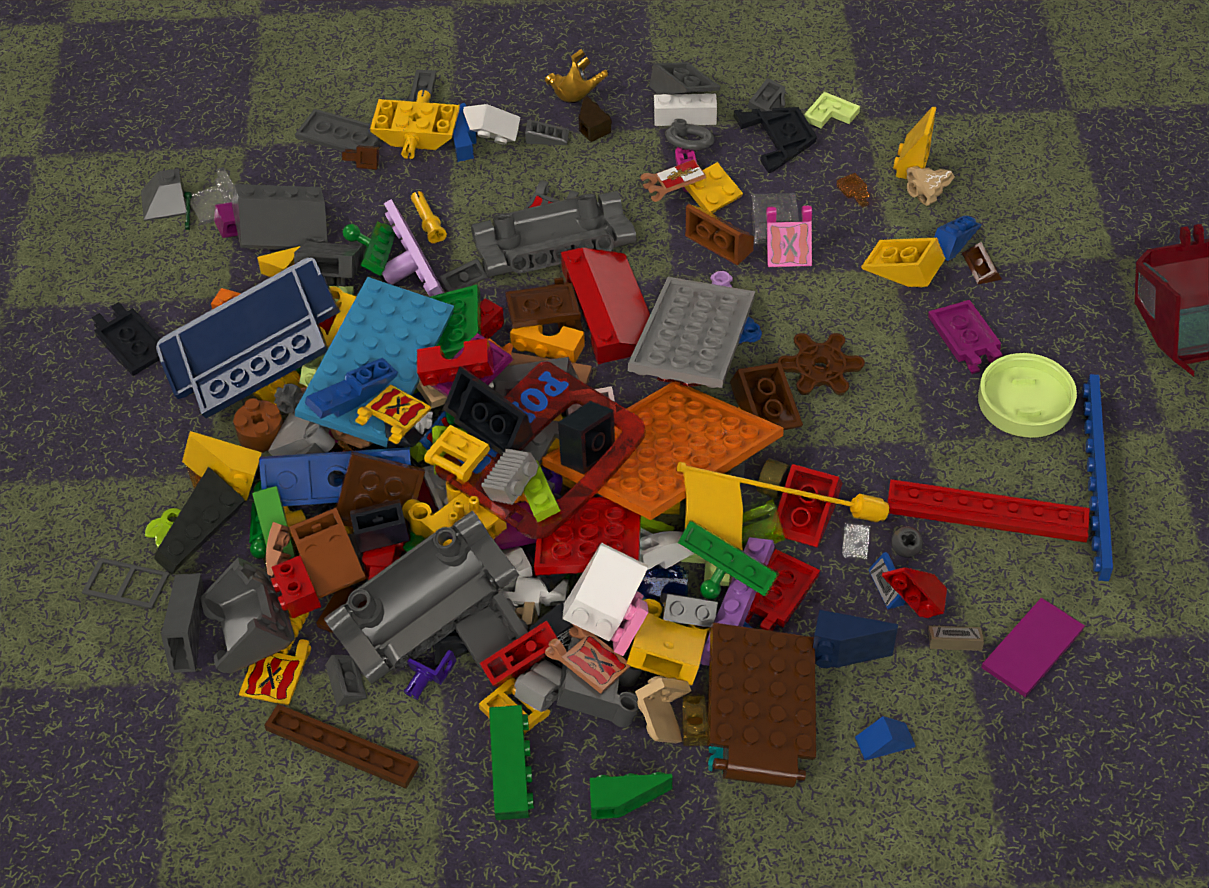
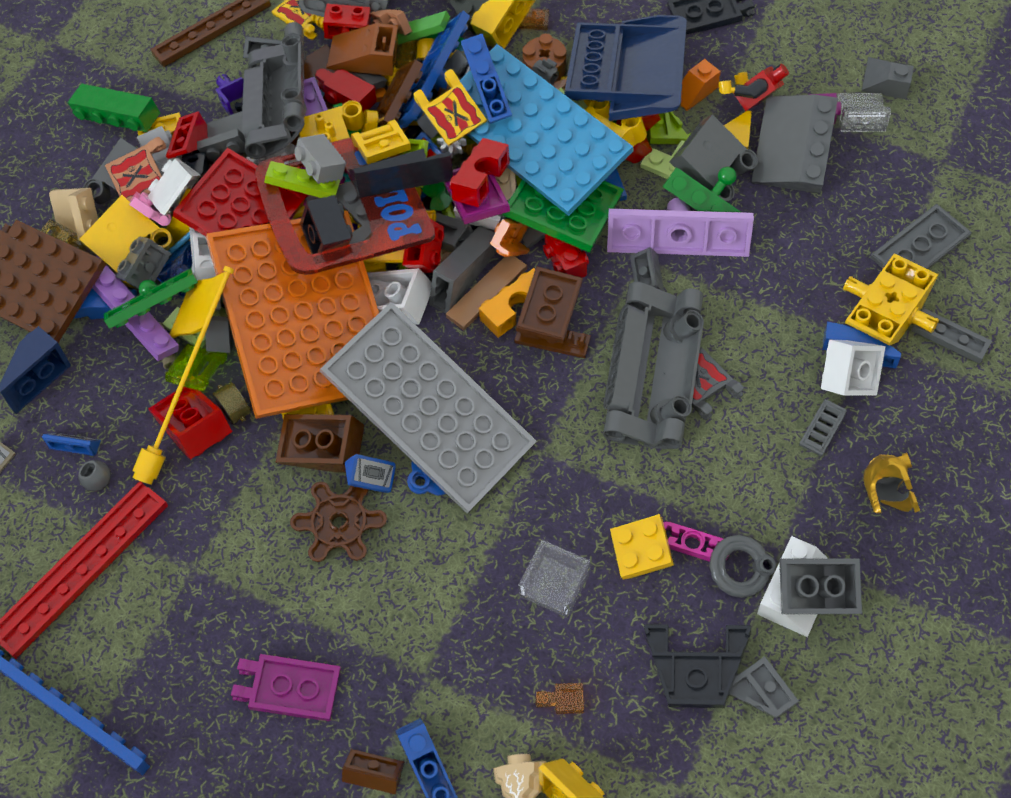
camera: 120 degrees right, 10 degrees up
dark green hinge [184,191,192,230] -> none
reddish brown plate [342,145,379,170] -> none
black slope [350,499,410,553] -> none
yellow pin [411,191,447,243] -> none
red slope [561,247,650,364] -> none
dark brown slope [579,96,612,142] -> none
green slope [590,772,673,819] -> none
flag [640,159,706,202] -> none
dark orange slope [685,204,754,265] -> none
lavender plate [710,271,732,287] -> none
red tile [745,549,820,631] -> none
flag [766,206,812,267] -> none
yellowish green plate [804,92,860,128] -> none
clear bracket [842,522,870,559] -> none
yellow slope [861,238,945,287] -> none
red slope [882,567,947,618] -> none
yellowish green piece [978,353,1077,438] -> none
none -> slope [345,454,396,493]
none -> torso [718,64,789,111]

